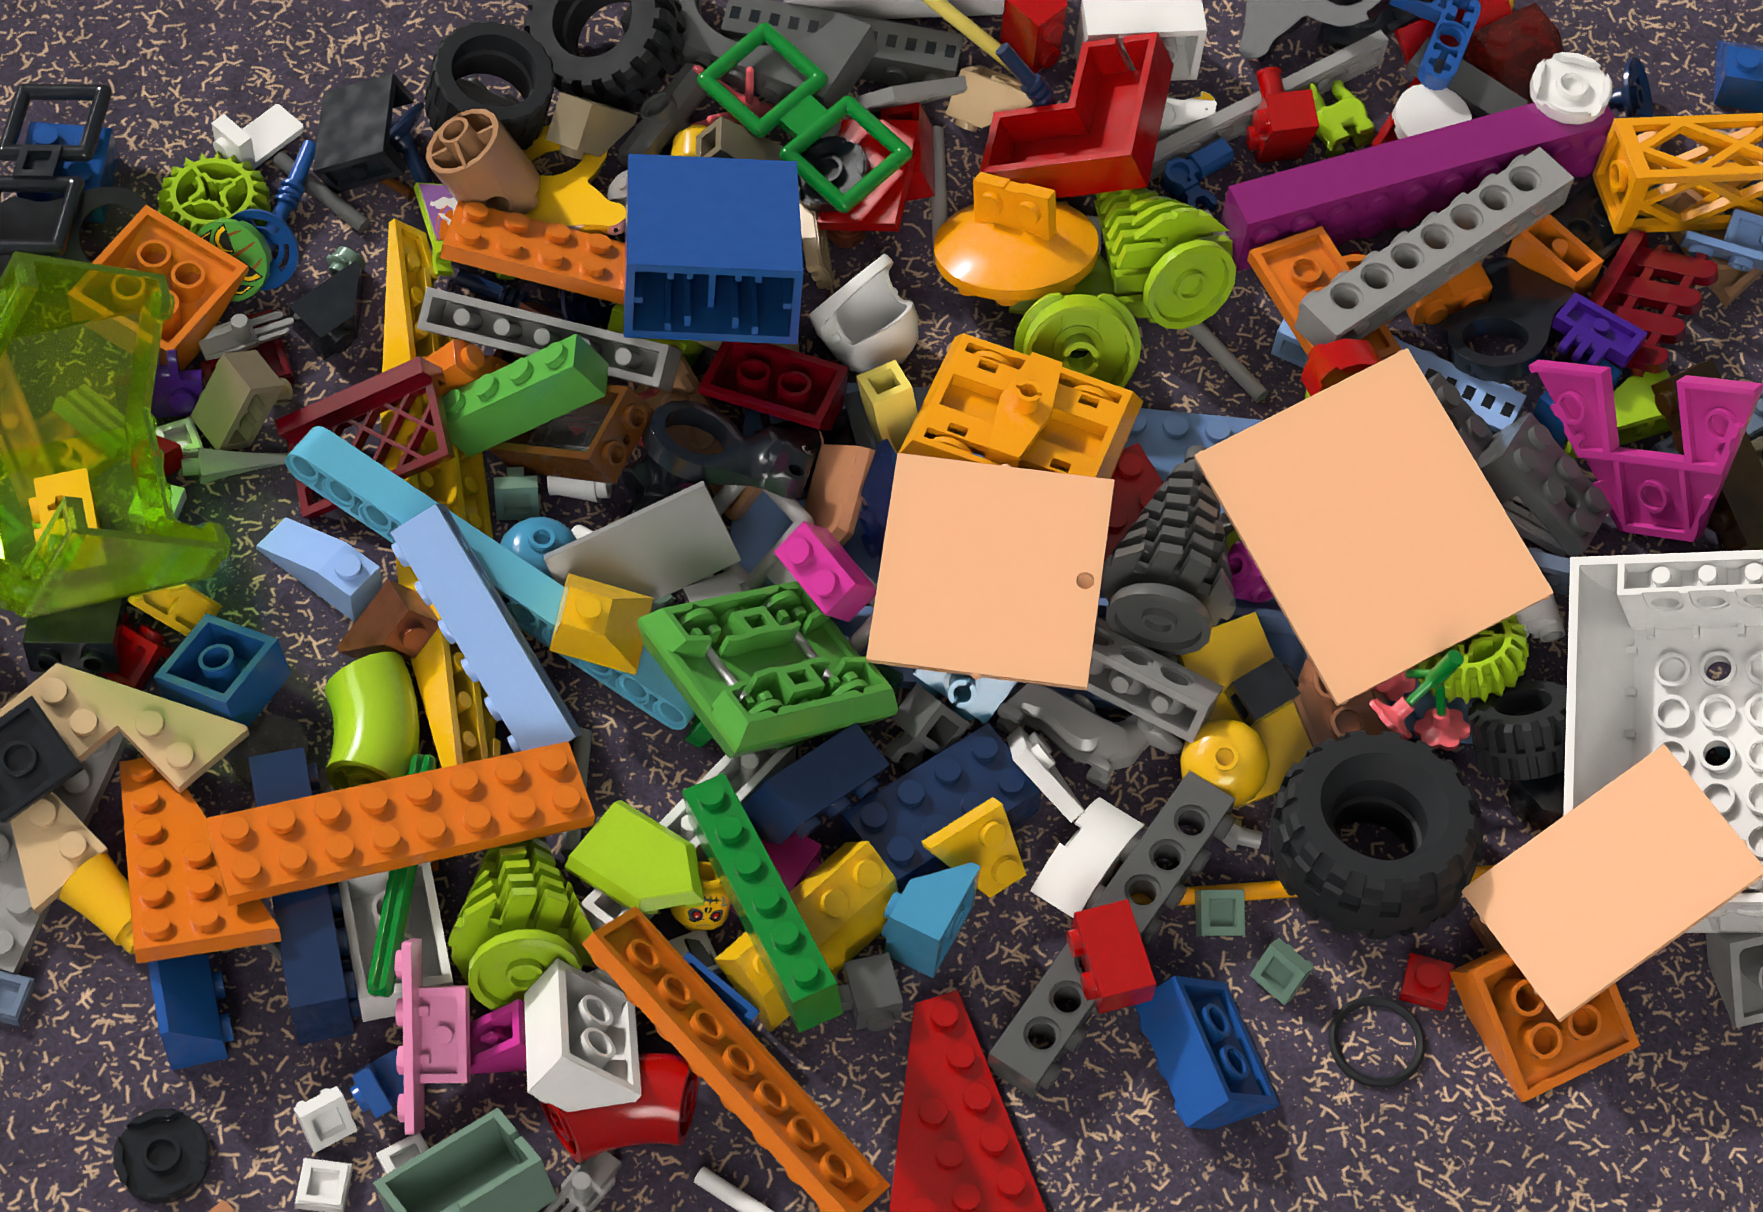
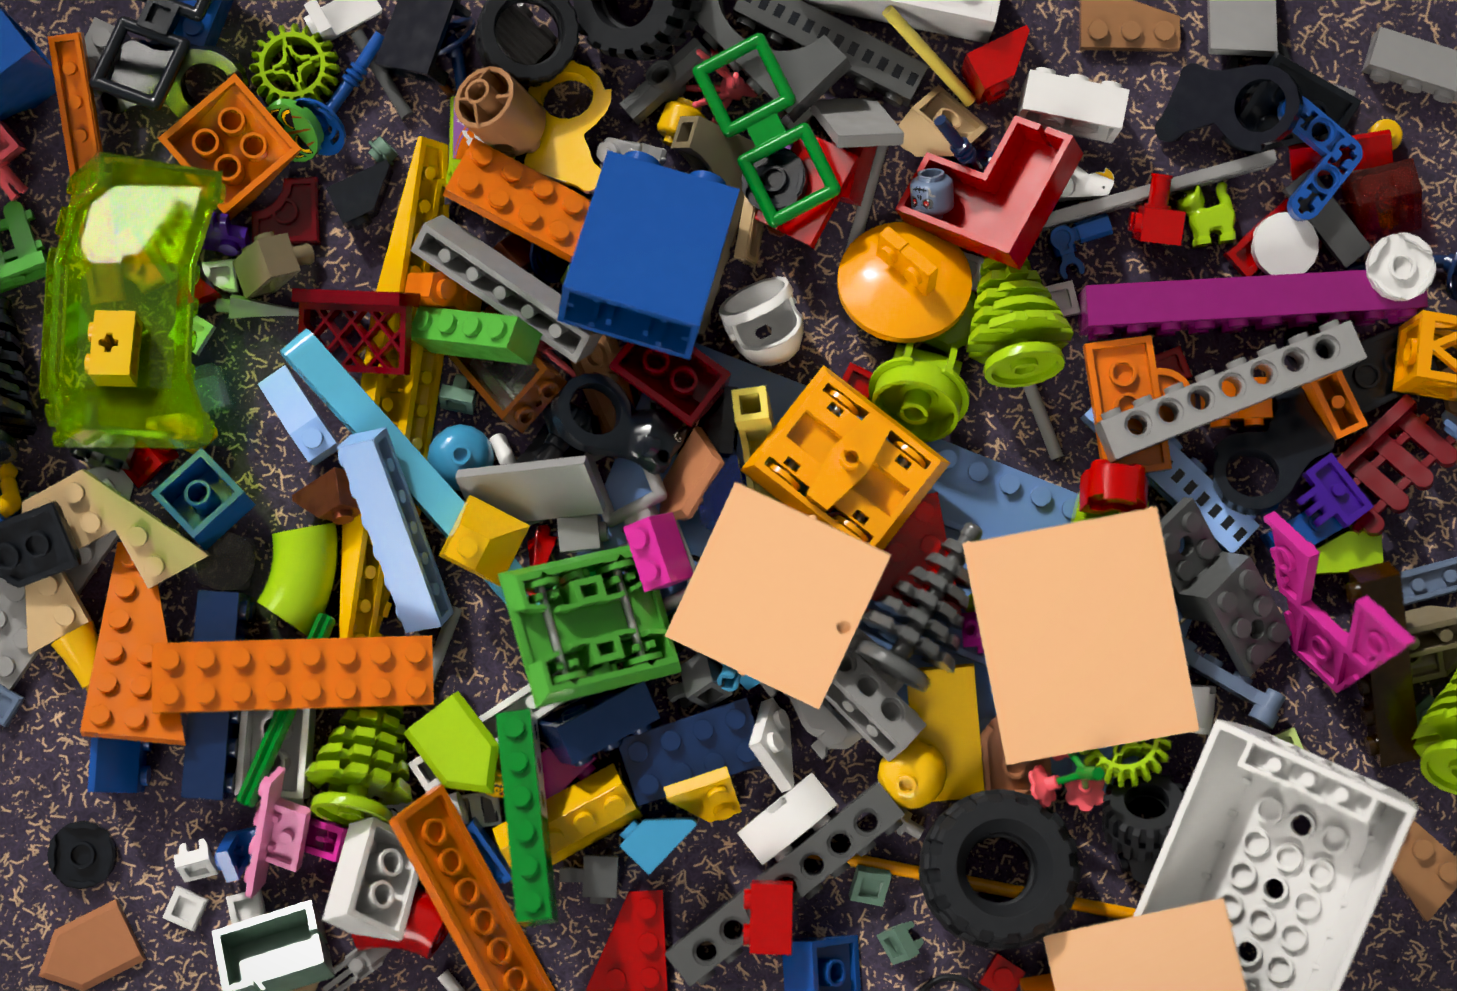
camera: 20 degrees right, 25 degrees up
light grey piece [199,311,294,361] -> none
dark tan slope [546,92,638,160] -> none
black brick [1224,656,1301,727] -> none
none -> sand blue head [910,168,954,219]

